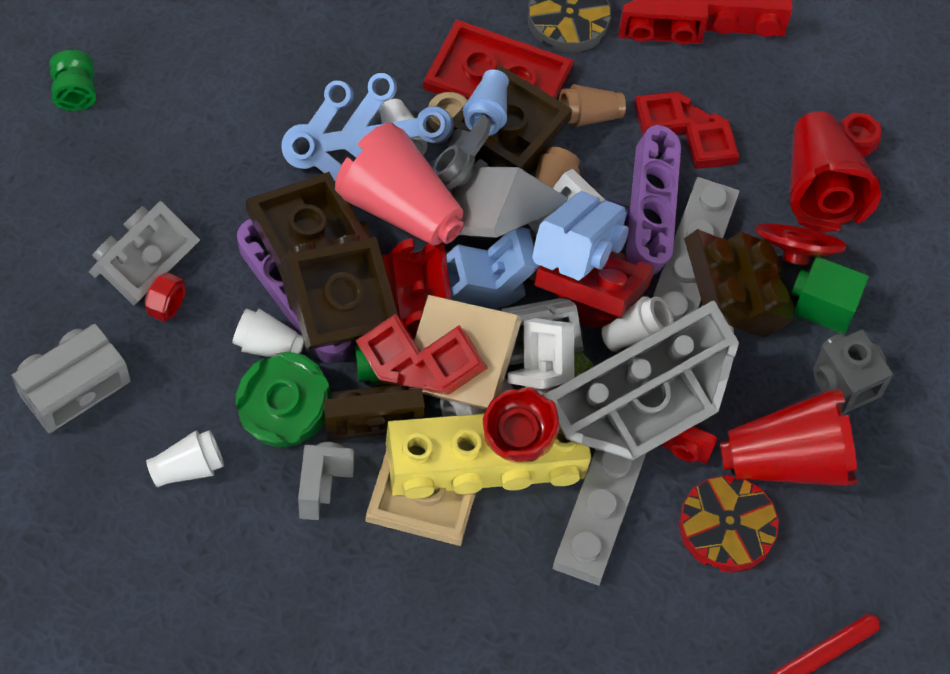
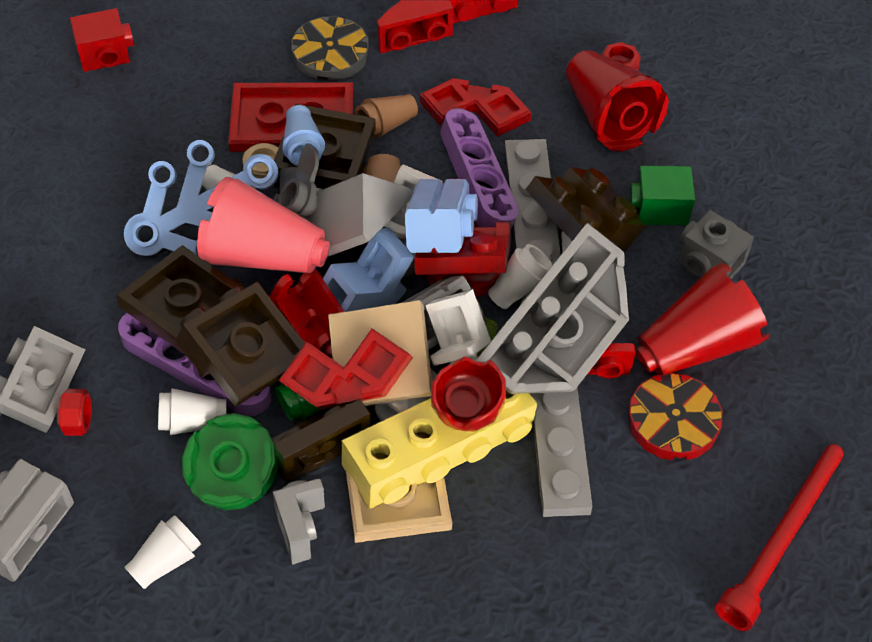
camera: 20 degrees left, 5 degrees down
red dish [755,223,847,265] -> none

